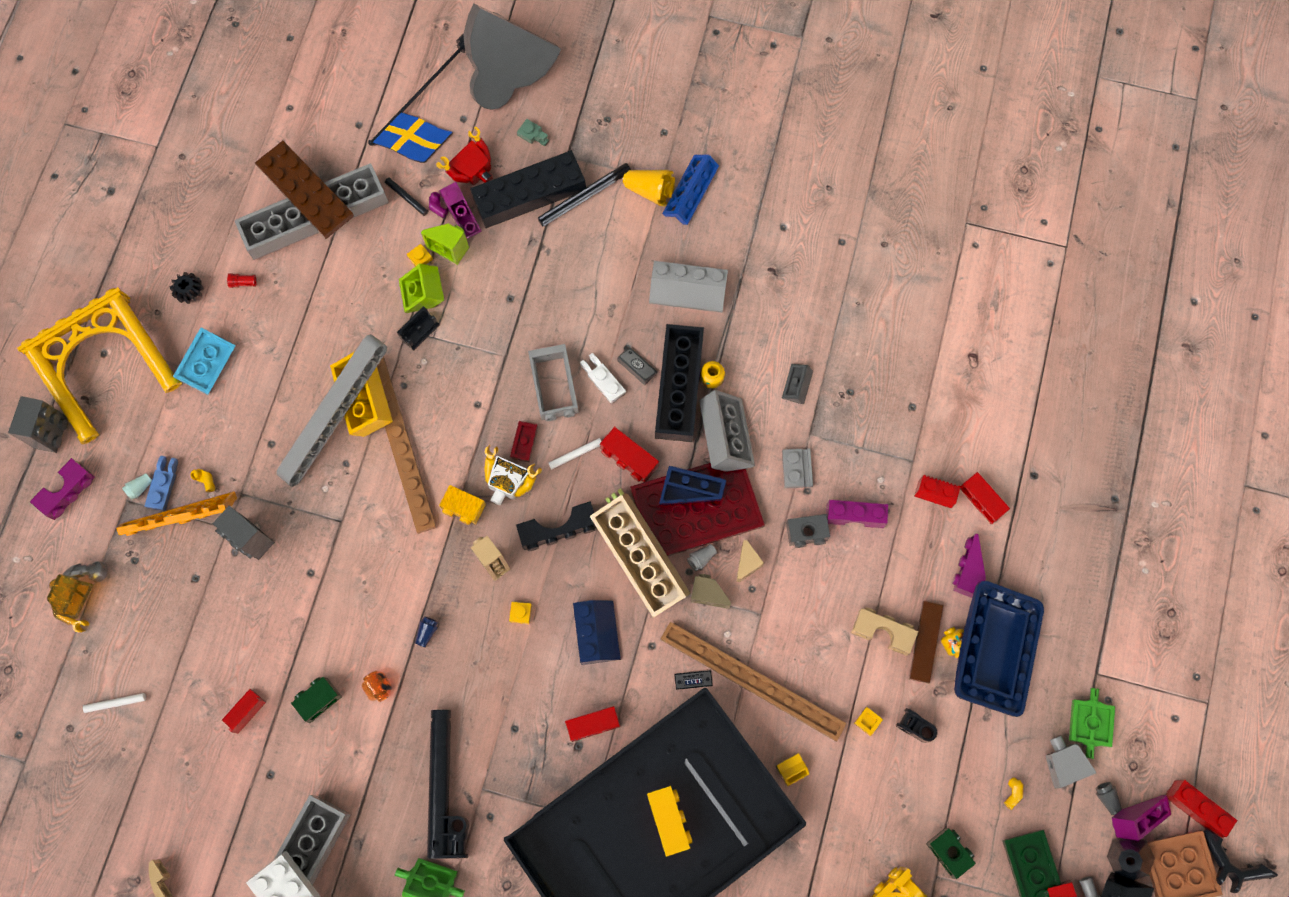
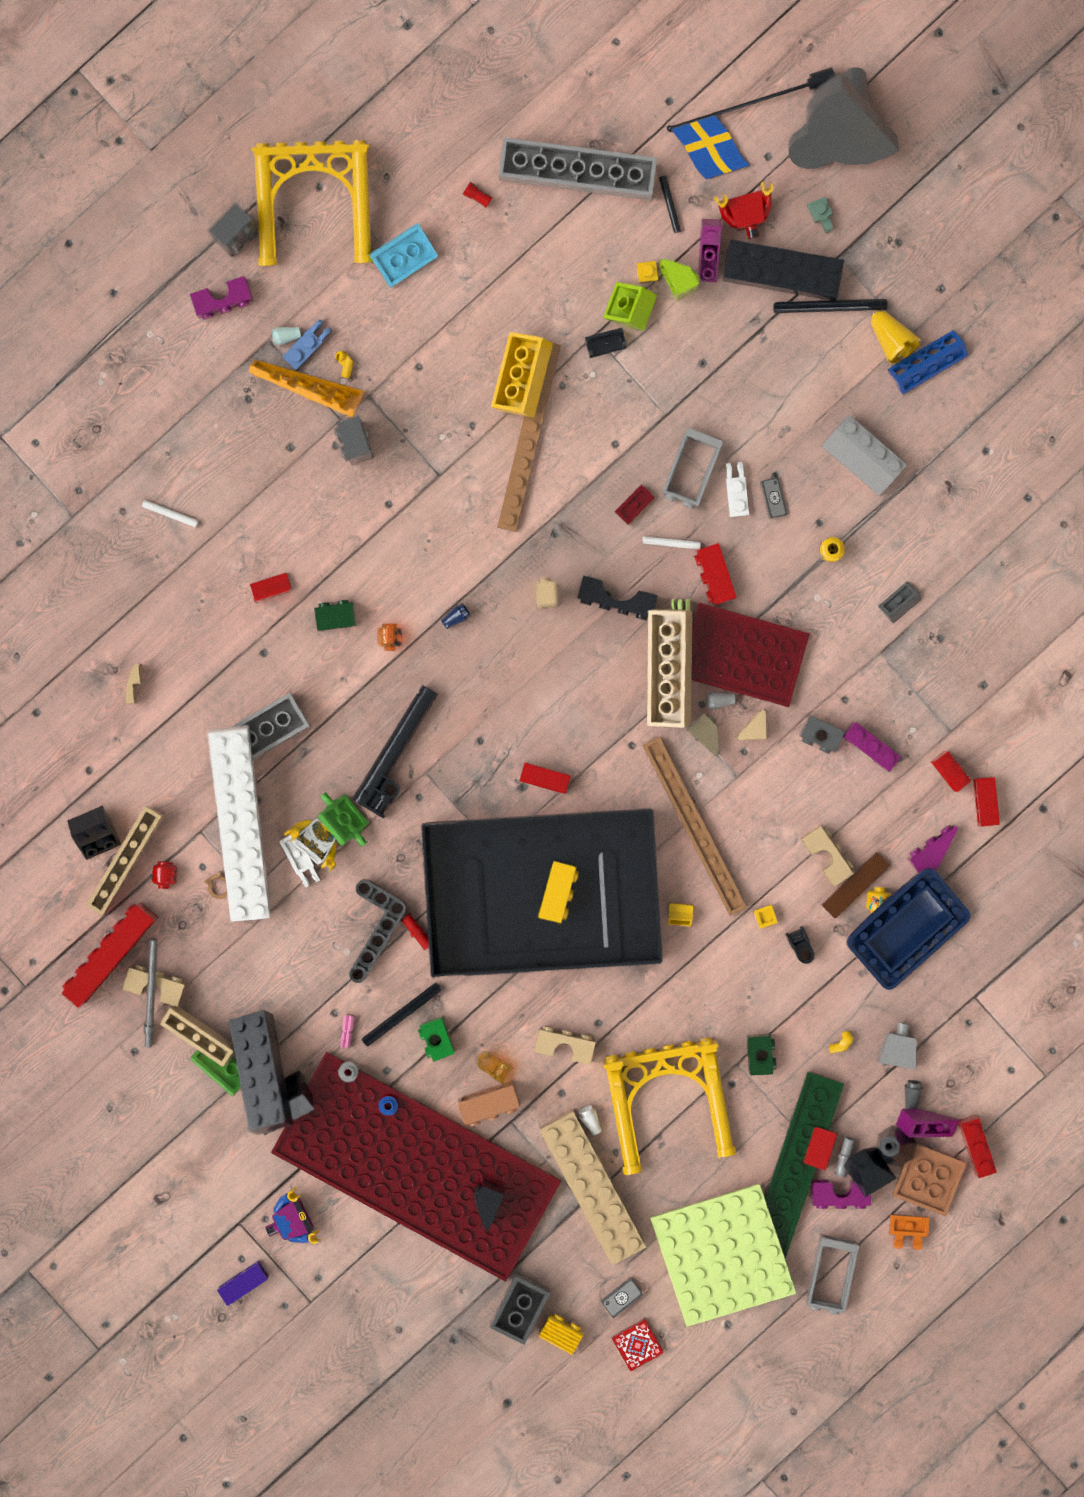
camera: 30 degrees right, 15 degrees up
clear yellow torso [47,561,108,633] -> none
black gear [169,272,204,304] -> none
reddish brown plate [255,141,354,239] -> none
light grey beam [277,334,387,487] -> none
magenta arm [429,192,448,218] -> none
yellow brick [439,485,486,525] -> none
torso [484,445,542,505] -> none
yellow plate [509,602,532,624] -> none
dark blue slope [573,600,621,665] -> none
black brick [655,324,704,442] -> none
dark blue wedge [659,466,726,505] -> none
sticker [674,670,713,690] -> none
light grey slope [699,390,755,472] -> none
light grey plate [782,448,813,489] -> none
bright green plate [1069,688,1115,759] -> none
black piece [1203,829,1278,893] -> none

